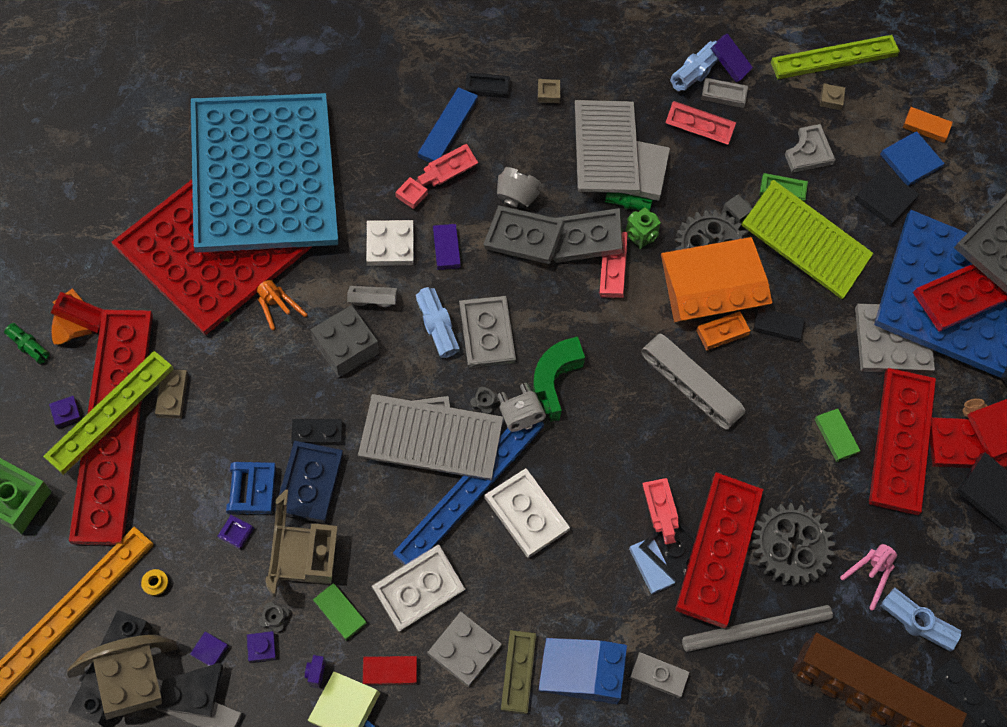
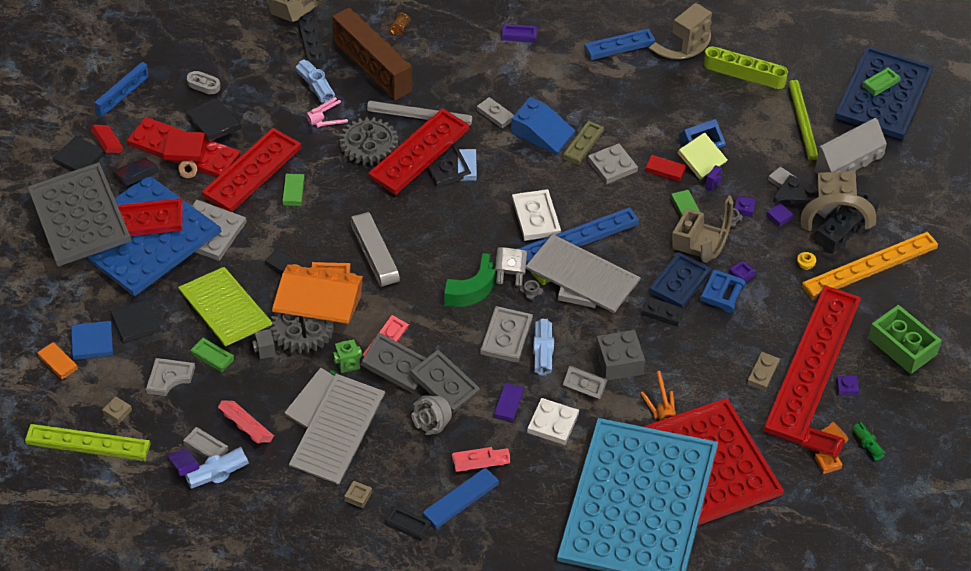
camera: 155 degrees left, 15 degrees down
lime plate [43,351,173,475] -> none
white tile [371,545,465,631] -> none
coral plate [396,177,428,209] -> none
coral hinge [642,478,679,544] -> none

